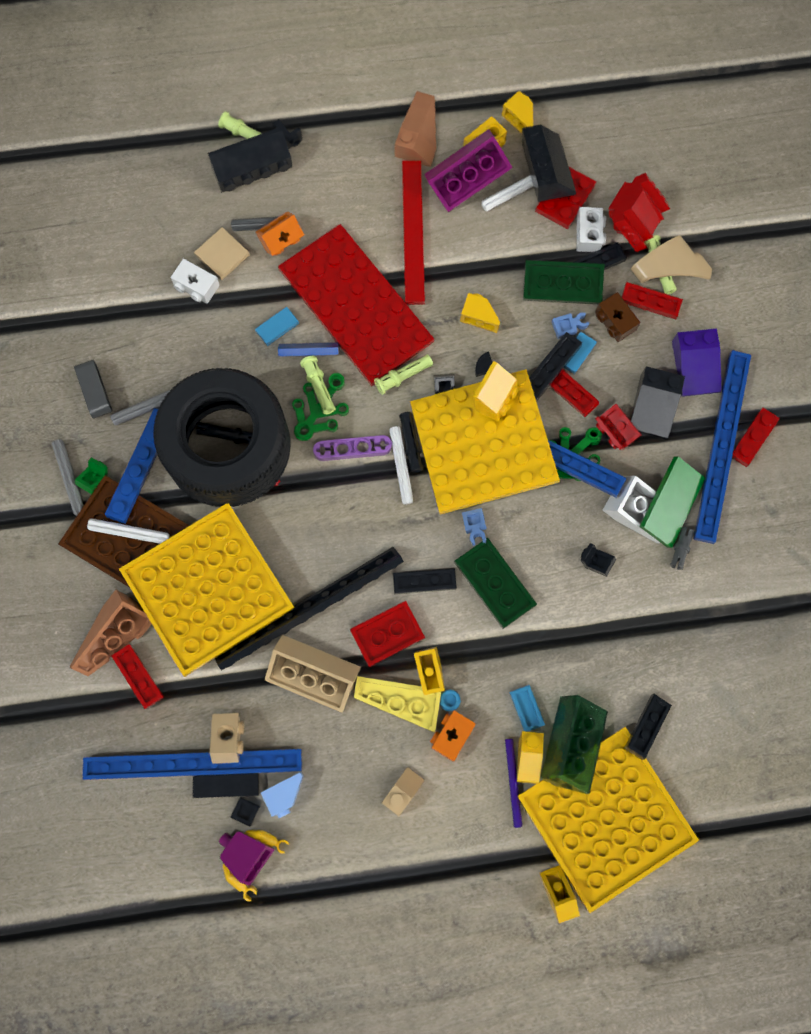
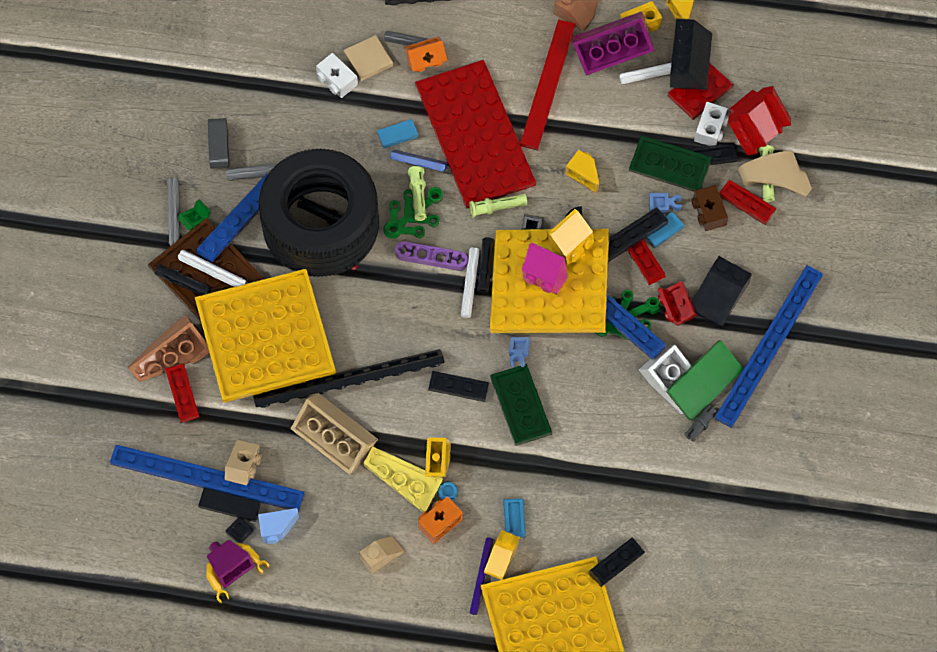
camera: 20 degrees right, 10 degrees down
red plate [350,601,425,667] -> none
clear green slope [540,695,608,794] -> none
black bracket [581,543,617,577] -> none
dark purple slope [672,328,722,397] -> none
red plate [732,407,780,467] -> none
none -> black pin [154,264,211,296]
none -> dark pink slope [522,242,568,295]

